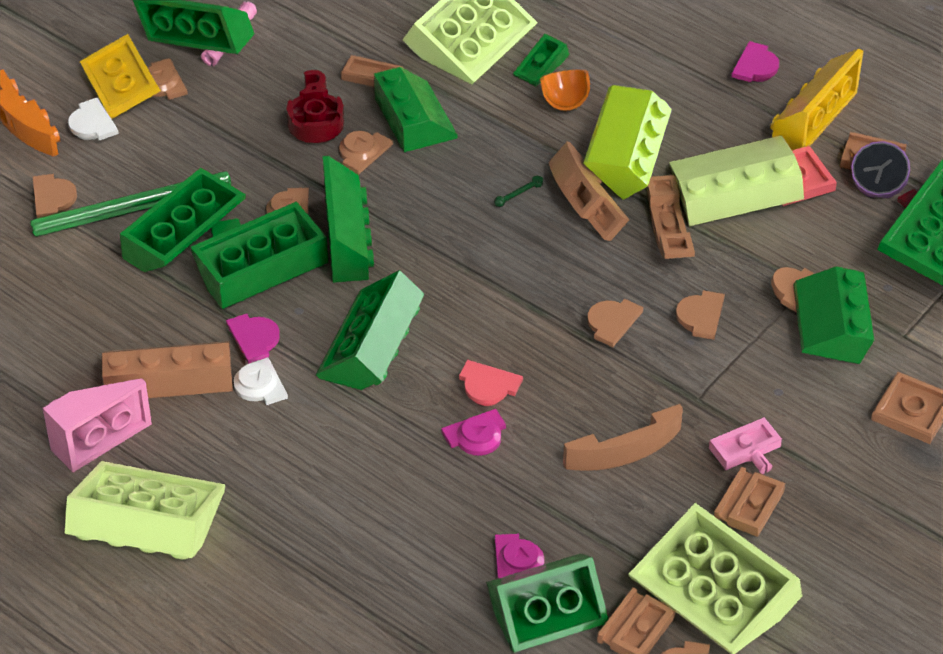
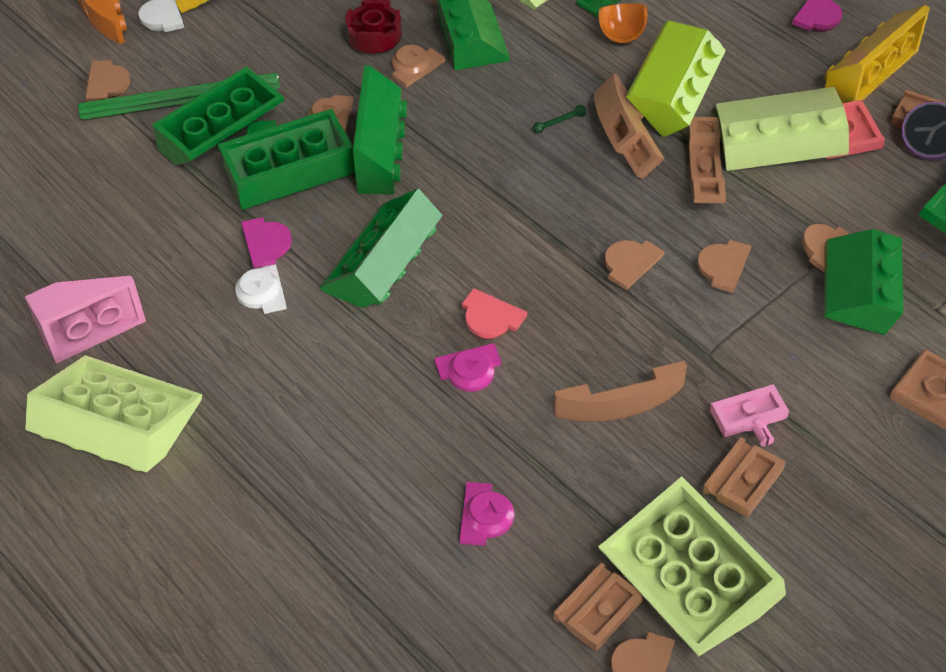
camera: 10 degrees right, 5 degrees up
nougat slope [102,341,233,398] -> none
green slope [486,553,609,653] -> none

